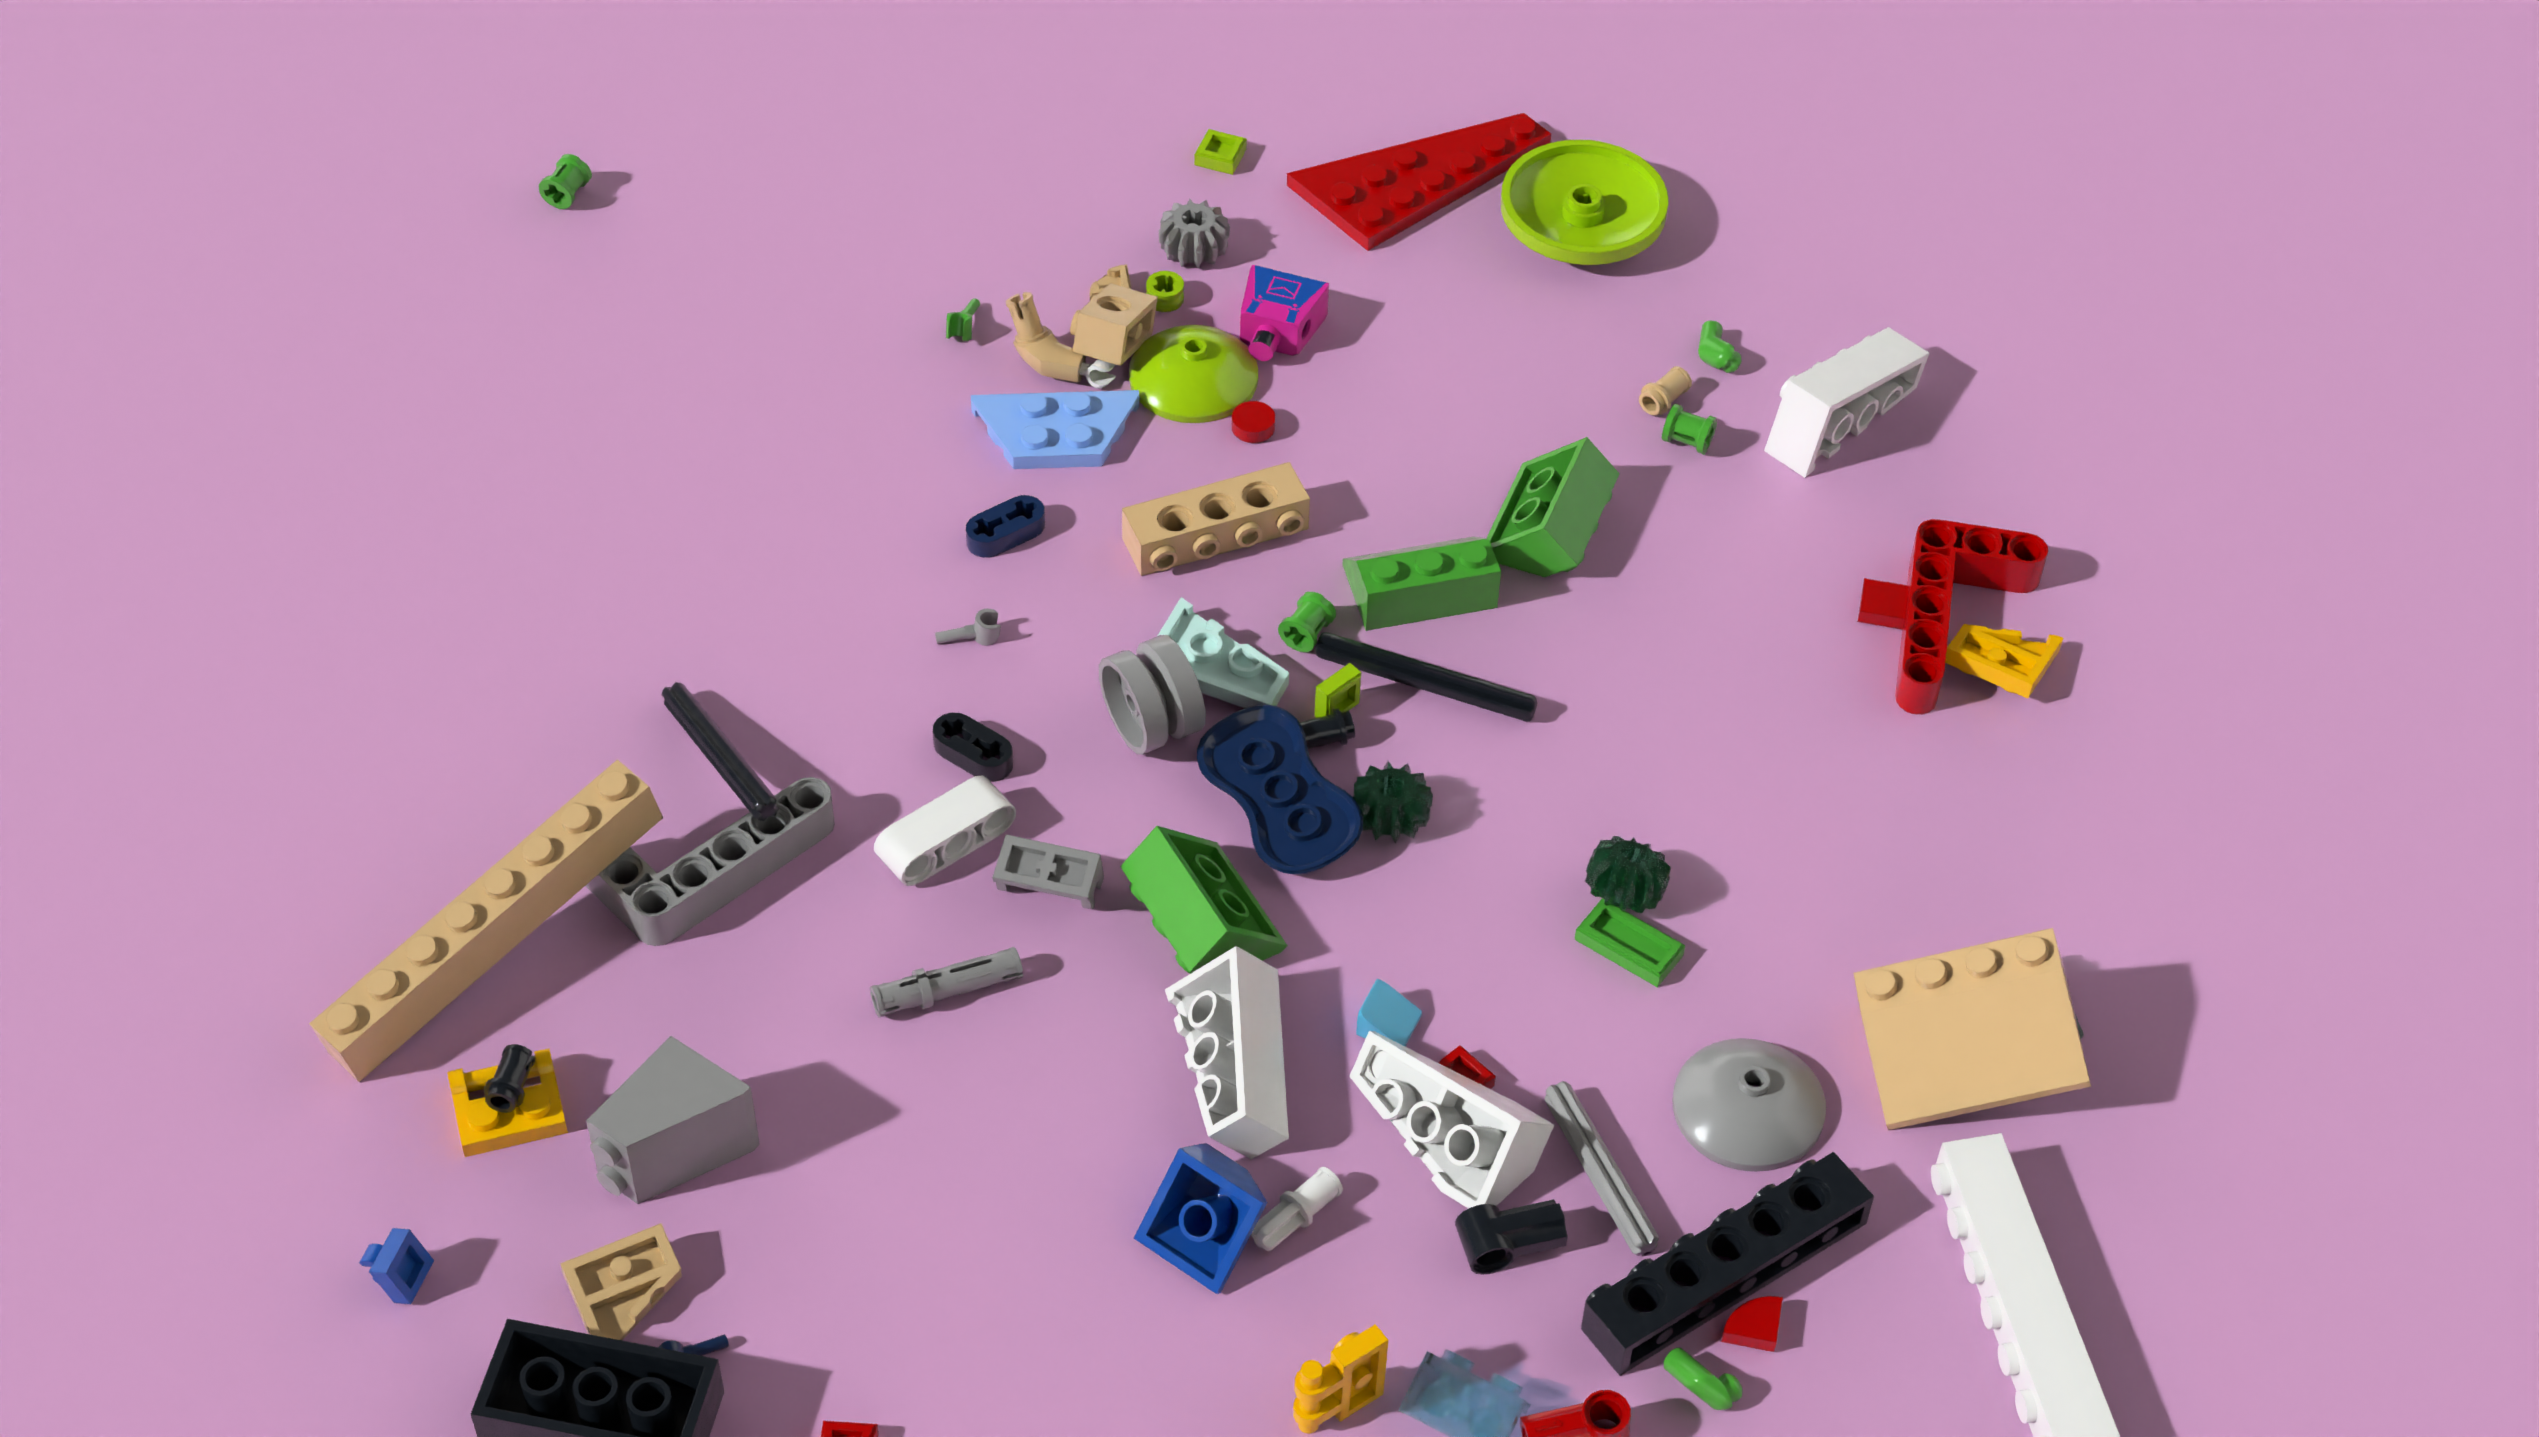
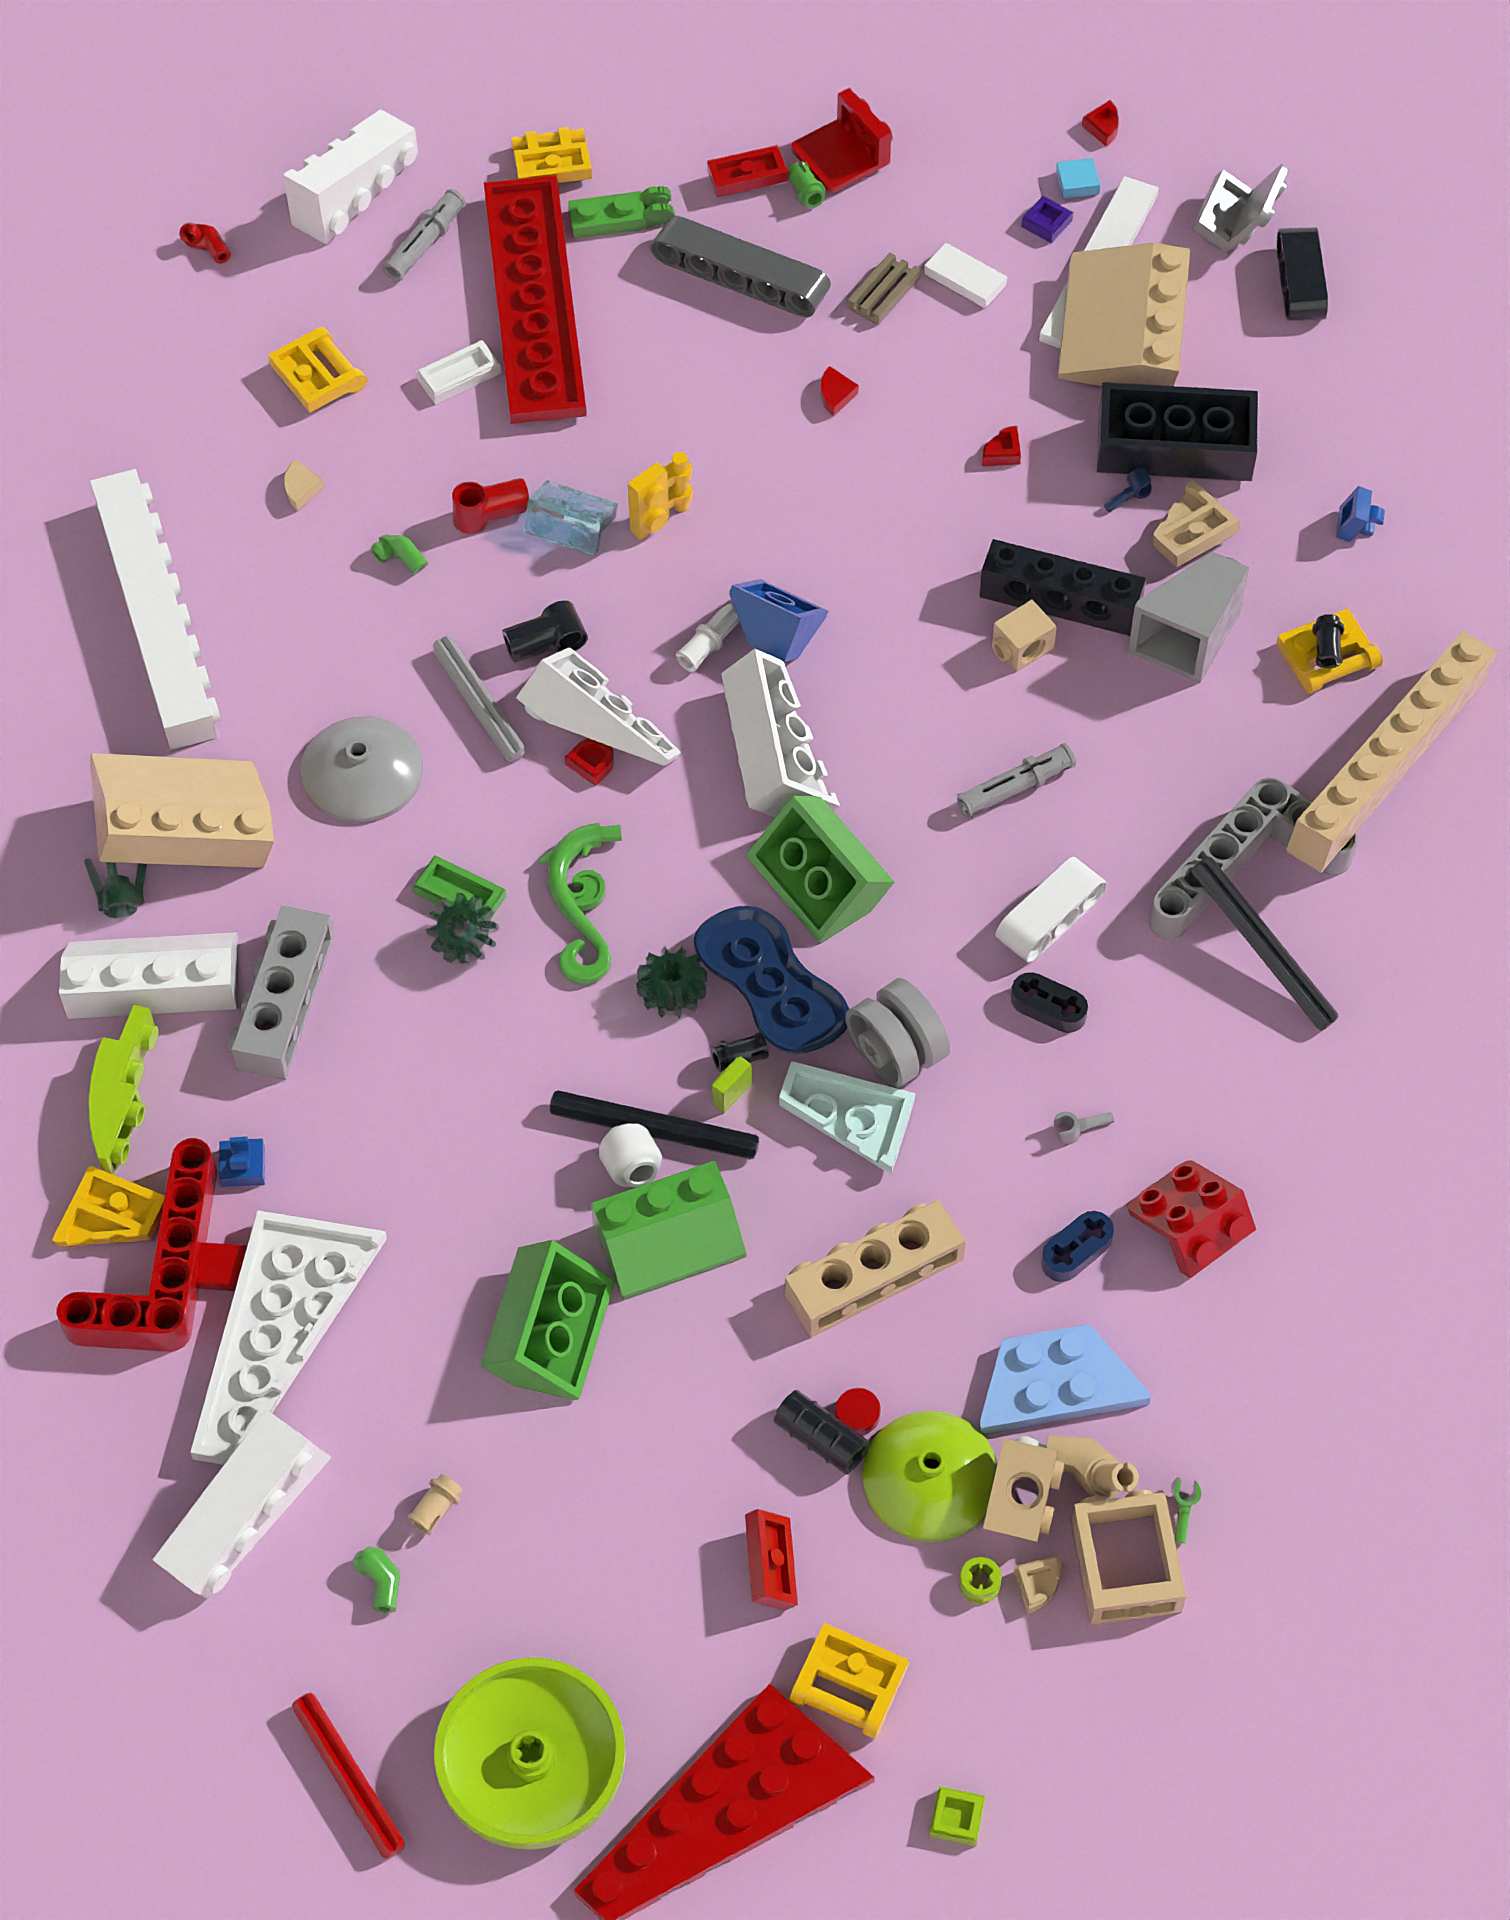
camera: 175 degrees right, 10 degrees up
light grey hinge [992,834,1104,910] -> none
light grey gear [1159,198,1230,268] -> none
dark pink torso [1240,265,1329,361] -> none
bright green bush [1278,592,1336,652] -> none
medium azure slope [1356,979,1422,1046] -> none
black brick [1581,1152,1874,1376] -> none
bright green bush [1662,404,1717,455] -> none
red tile [1721,1296,1783,1352] -> none
none -> white slope [59,932,238,1019]
none -> lime slope [89,1004,158,1175]
none -> white wing [190,1210,387,1465]
none -> blue tile [219,1136,265,1187]
none -> light grey brick [228,905,334,1080]
none -> red axle [292,1692,405,1859]
none -> bright green plant [538,823,622,985]
none -> white head [599,1123,662,1188]
none -> red plate [745,1509,798,1610]
none -> black axle [773,1390,870,1474]
none -> yellow plate [789,1623,909,1740]
none -> black brick [979,539,1146,636]
none -> tan brick [992,600,1057,672]
none -> tan window [1071,1490,1186,1625]
none -> red bracket [1127,1160,1257,1278]

